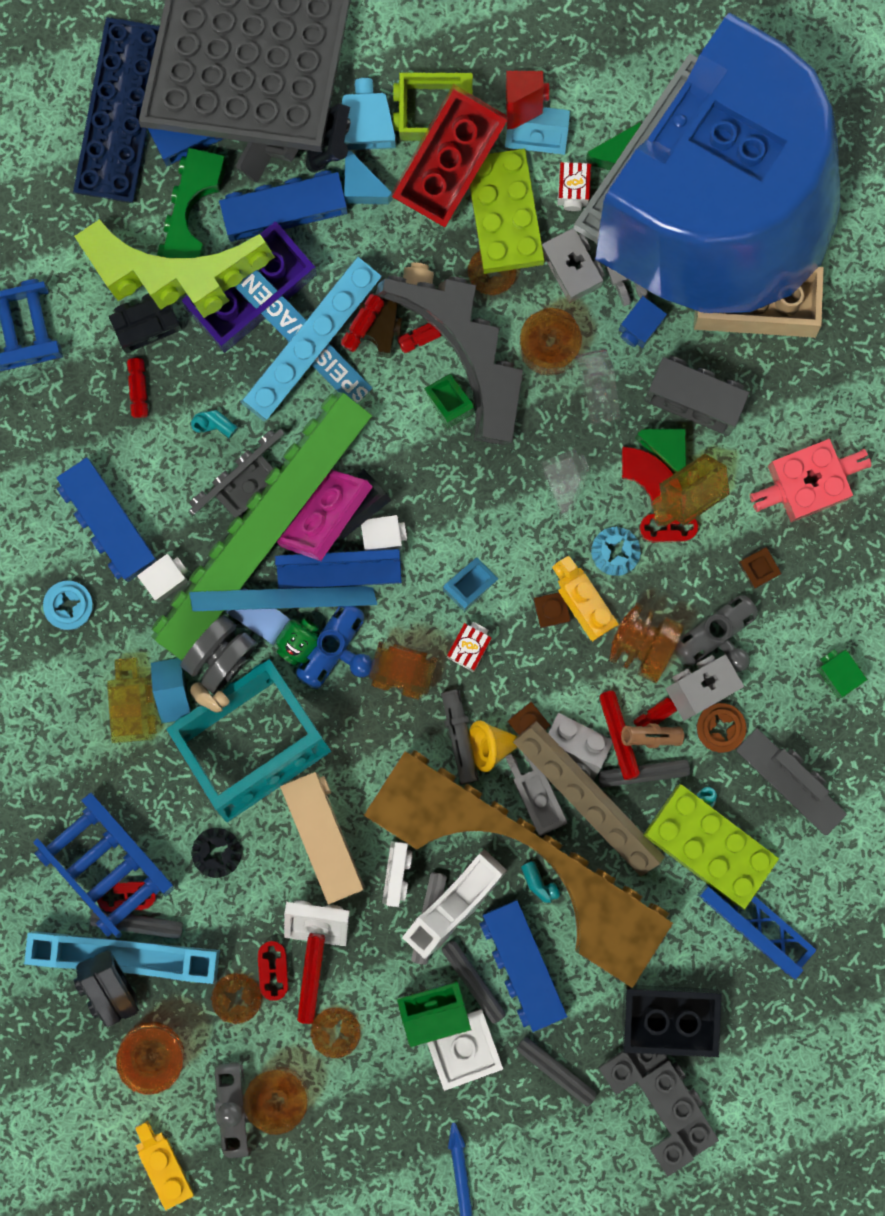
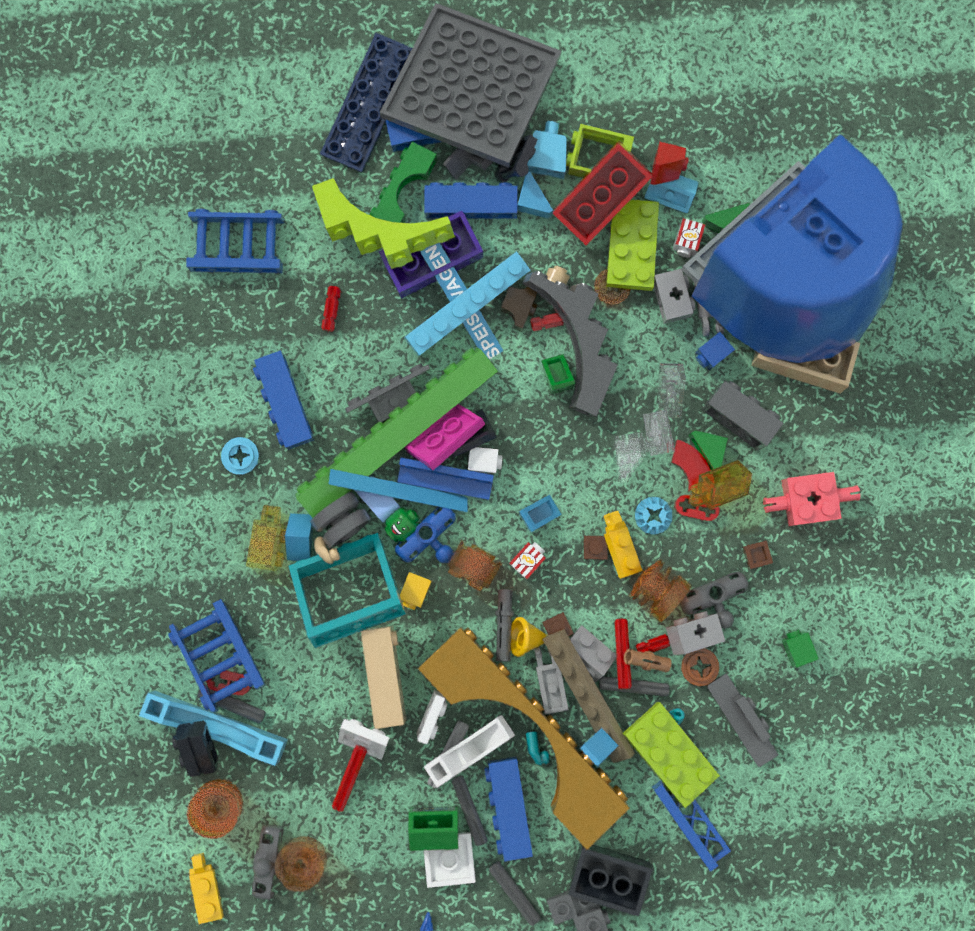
camera: 15 degrees right, 0 degrees up
black brick [109,293,182,354] -> none
white brick [137,554,188,603] -> none
teal arm [191,410,238,439] -> none
black gear [191,828,241,878] -> none
clear orange gear [211,973,262,1024] -> none
red beam [258,940,289,1001] -> none
clear orange gear [310,1008,361,1059] -> none
red axle [341,294,384,352] -> none
clear orange brick [519,308,582,376] -> none
none -> yellow brick [400,572,432,610]
none -> dark azure slope [580,728,619,766]
none -> clear hips [643,410,675,456]

